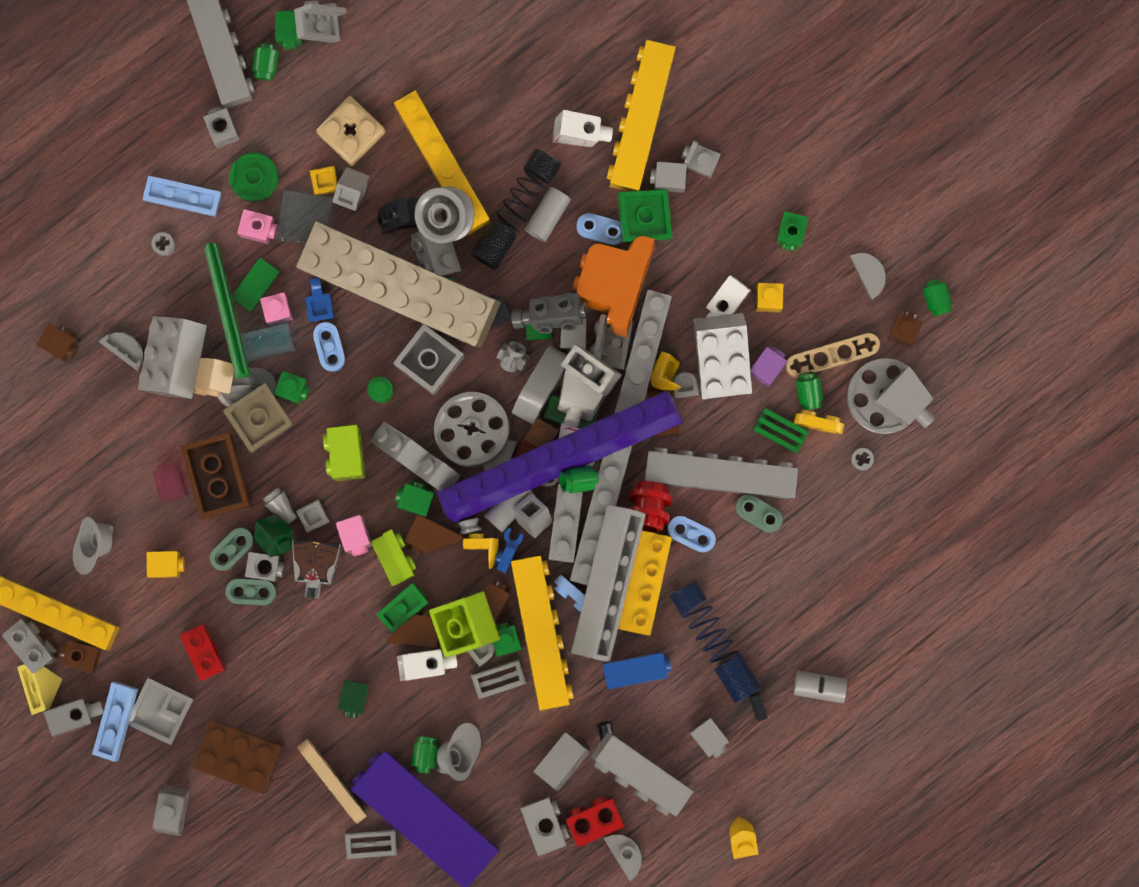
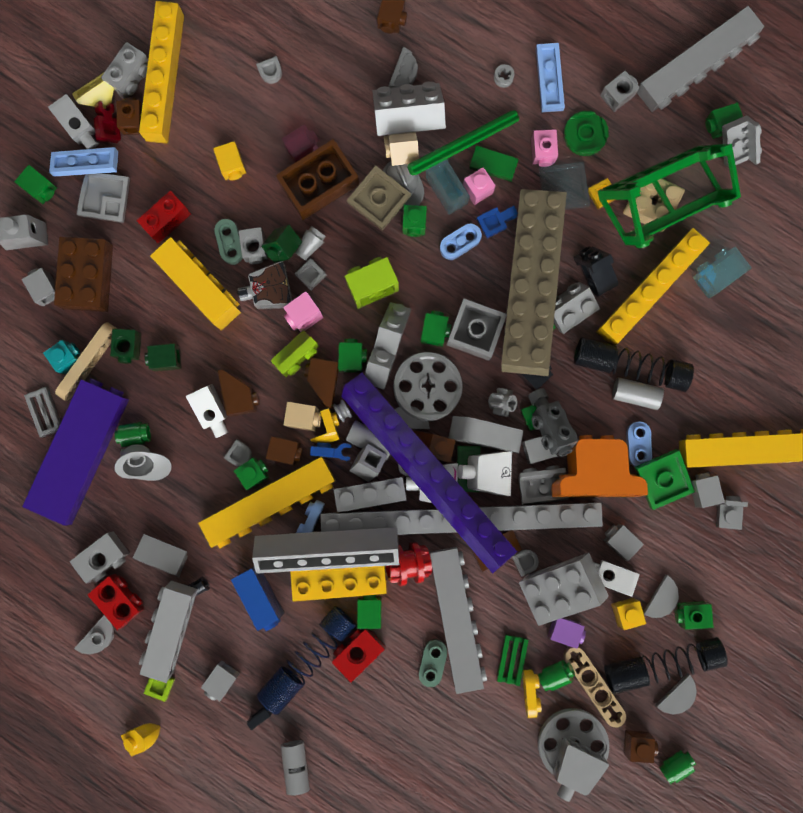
camera: 75 degrees right, 0 degrees up
light grey piece [73,517,113,575] -> none
sand green plate [210,528,254,571] -> none
green brick [252,43,279,81] -> none
light grey brick [333,167,370,211] -> none
green brick [367,377,394,404] -> none
green plate [376,583,429,634] -> none
light grey wheel [415,186,474,243] -> none
lime brick [429,591,500,658] -> none
light grey tile [471,660,526,699] -> none
white torso [552,110,613,147] -> none
green brick [559,465,599,494] -> none
light grey brick [561,344,621,395] -> none
yellow plate [650,352,681,390] -> none
light blue plate [668,516,716,553] -> none
light grey bush [851,448,874,471] -> none
none -> green brick [14,165,57,204]
none -> light grey brick [22,268,56,306]
none -> teal brick [43,340,80,375]
none -> dark red plate [94,101,121,143]
none -> dark green brick [110,329,142,364]
none -> lime tile [143,677,175,702]
none -> yellow brick [150,237,241,331]
none -> light grey tile [256,56,282,84]
none -> tan brick [284,402,322,432]
none -> red brick [331,629,385,683]
none -> green brick [357,595,382,629]
none -> green brick [421,311,452,347]
none -> green windscreen [598,144,741,248]
none -> light grey brick [603,524,644,561]
none -> black piece [604,637,728,695]
none -> light grey tile [643,574,679,618]
none -> clear light blue brick [692,246,752,299]

